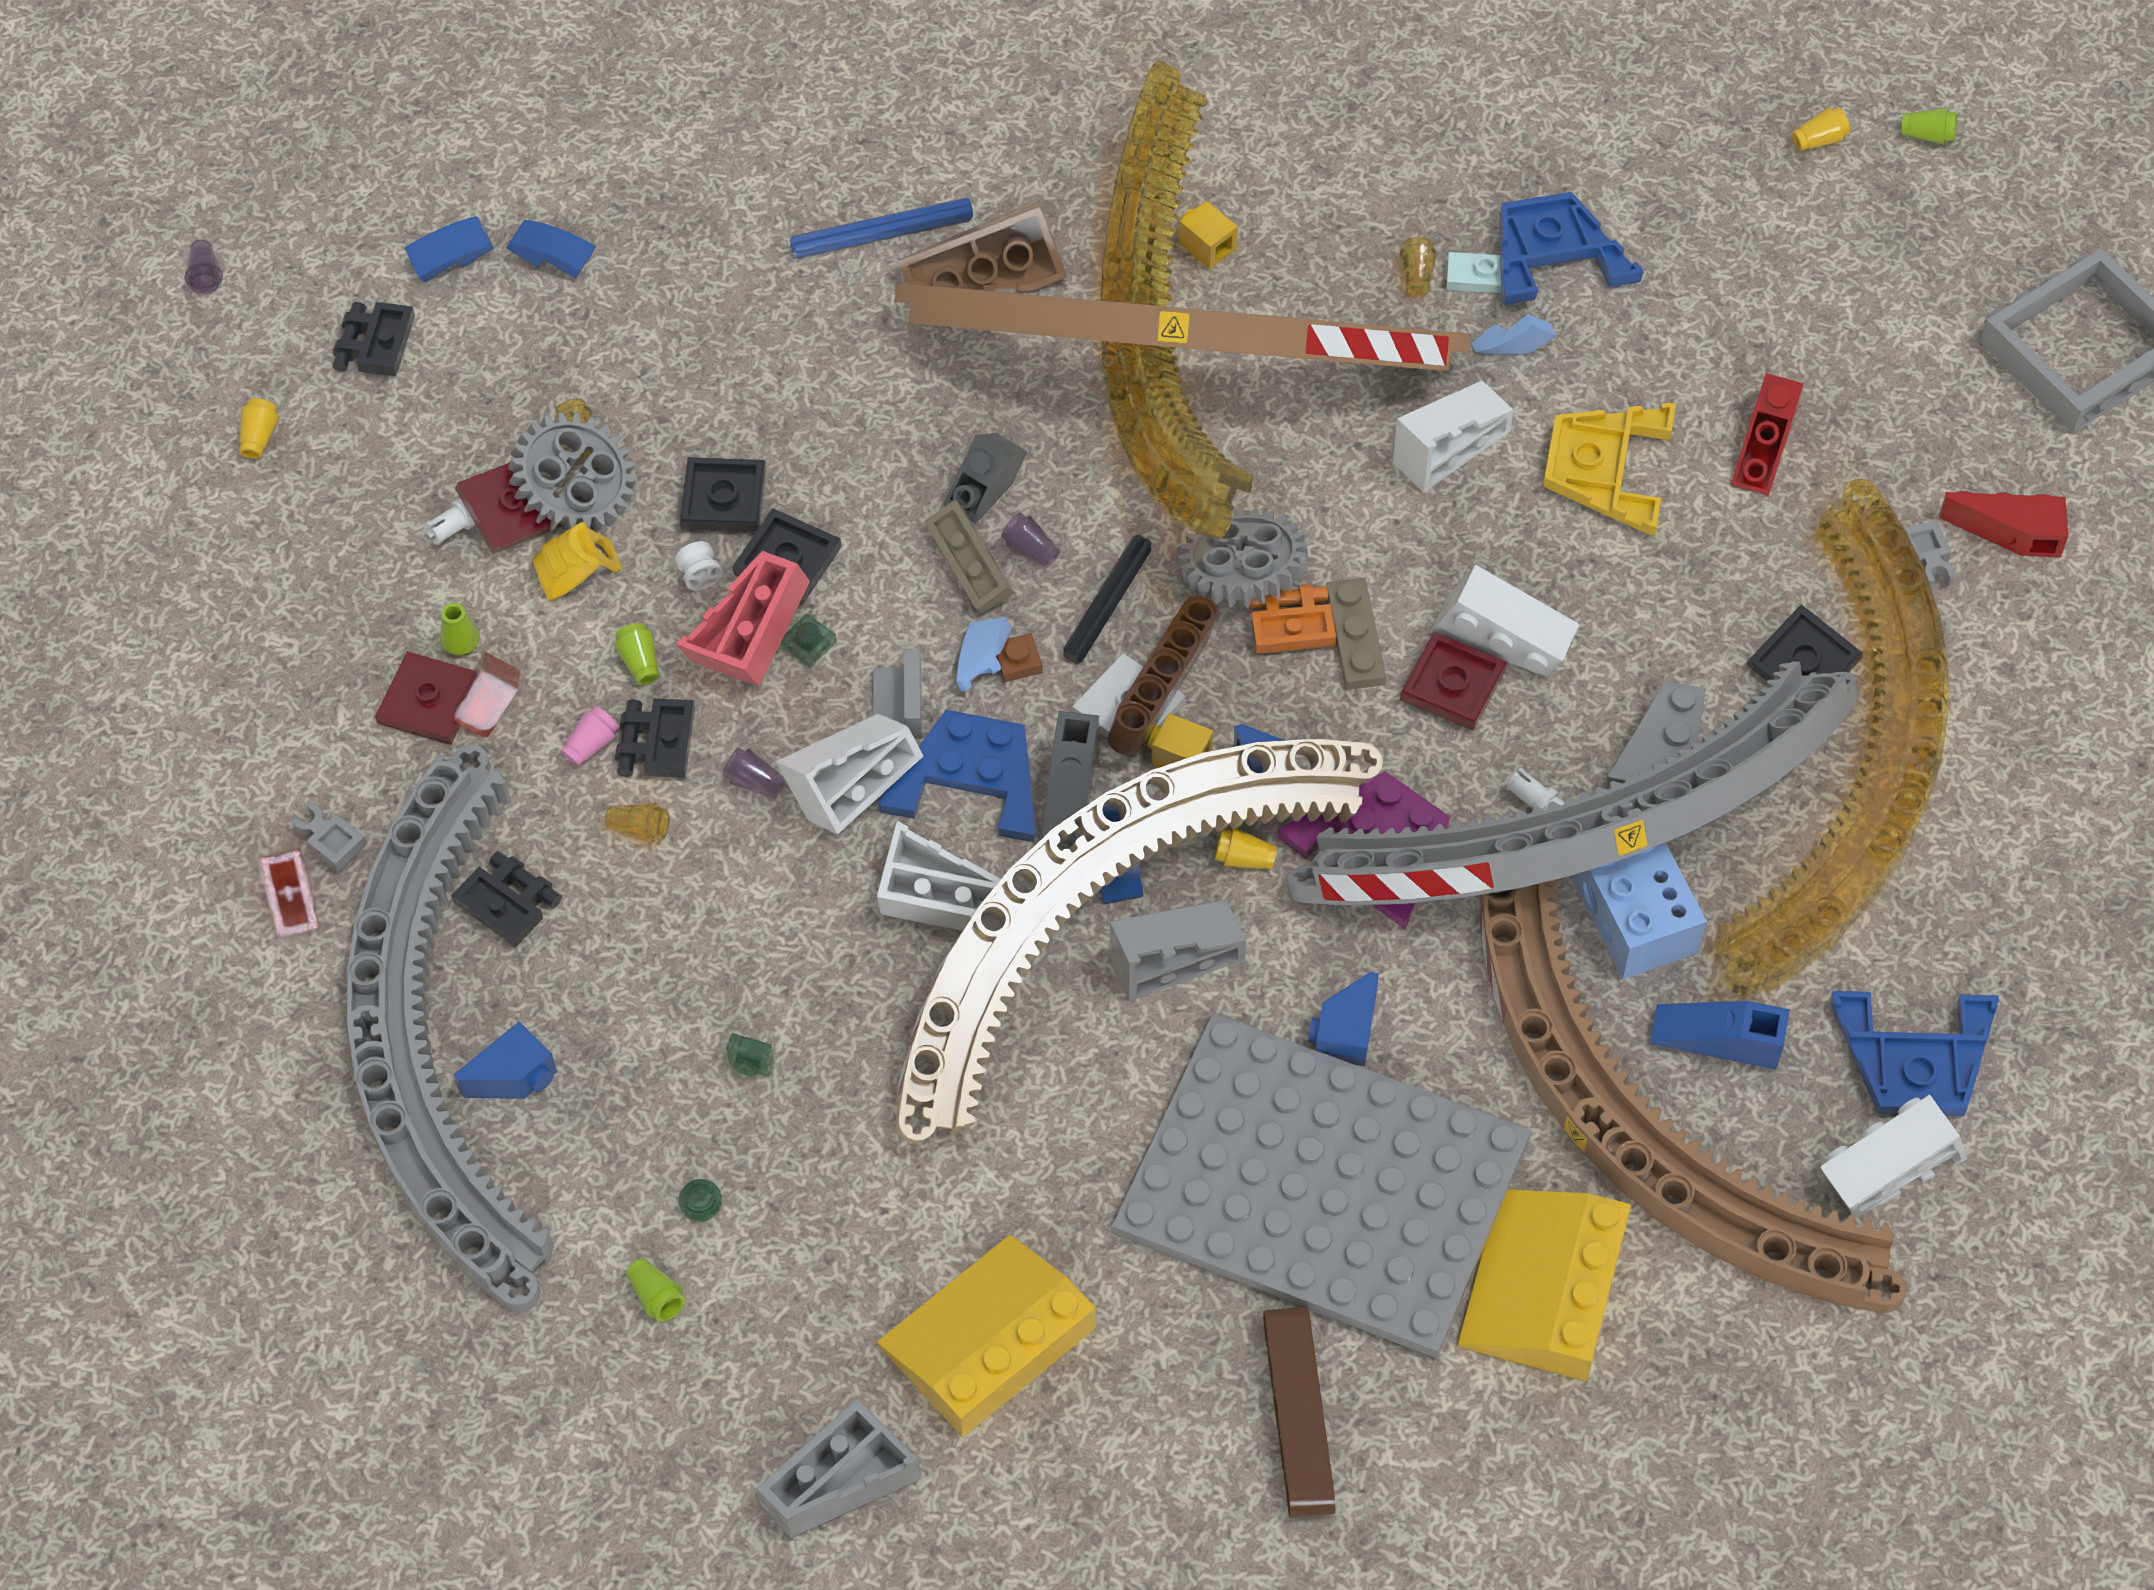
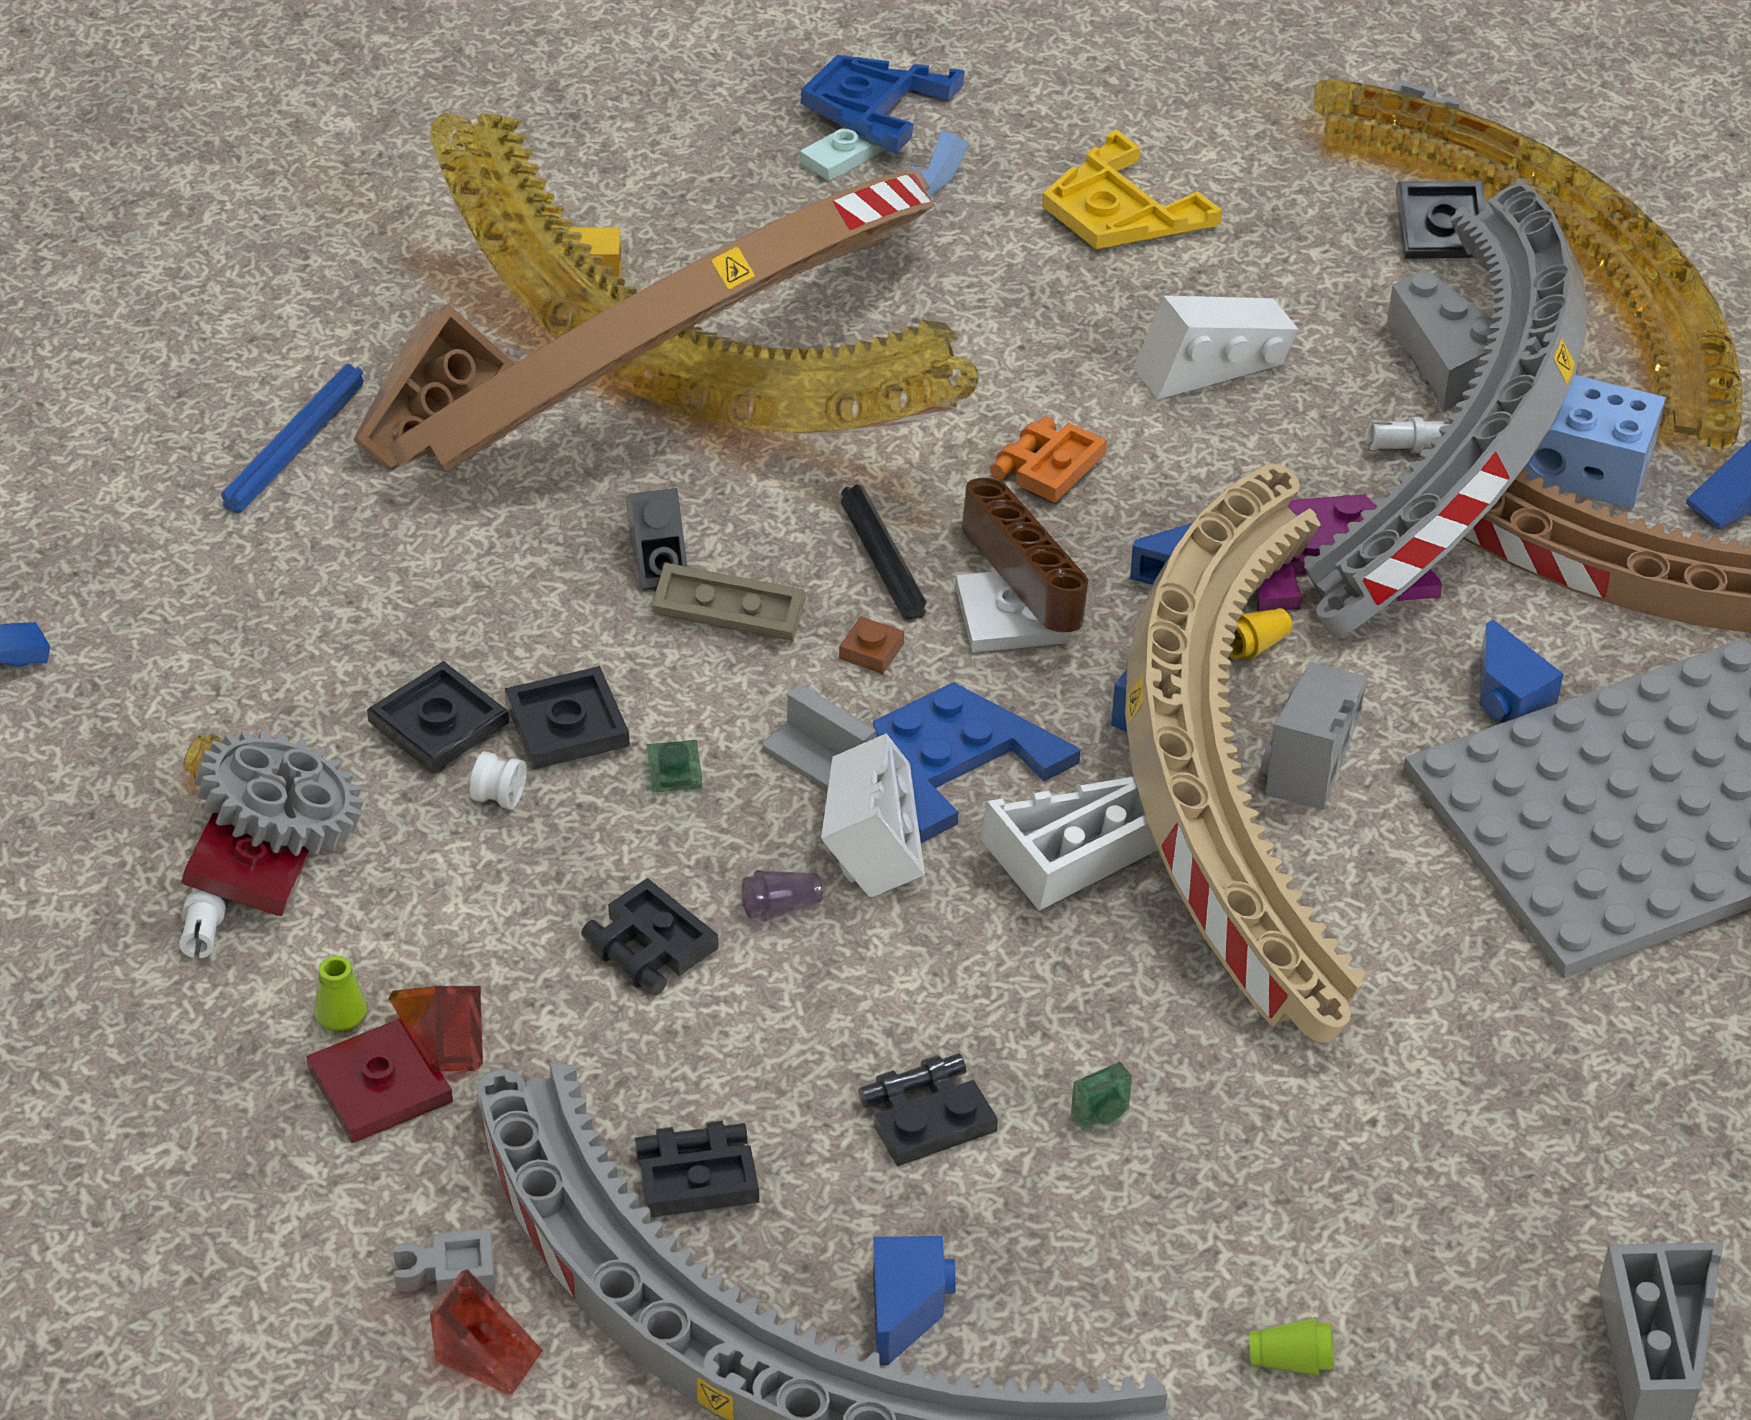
camera: 50 degrees left, 15 degrees down
yellow piece [532,522,622,601] -> none
bright pink cone [560,706,619,767] -> none
clear yellow cone [605,803,670,843] -> none
lime cone [614,623,660,686] -> none
coral wedge [676,551,810,687] -> none
clear green plate [679,1179,722,1222] -> none
yellow slope [877,1235,1096,1438] -> none
light blue slope [956,617,1012,691] -> none
clear purple cone [1001,512,1061,568] -> none
dark grey slope [1041,711,1100,845] -> none
yellow brick [1148,713,1214,768] -> none
light grey gear [1179,508,1309,607] -> none
dark tan plate [1326,577,1386,690] -> none
white wedge [1393,381,1513,493] -> none
clear yellow cone [1399,237,1437,296] -> none
dark red plate [1400,632,1507,731] -> none
red slope [1731,373,1804,496] -> none
red slope [1939,491,2069,557] -> none
none -> black plate [858,1053,998,1167]

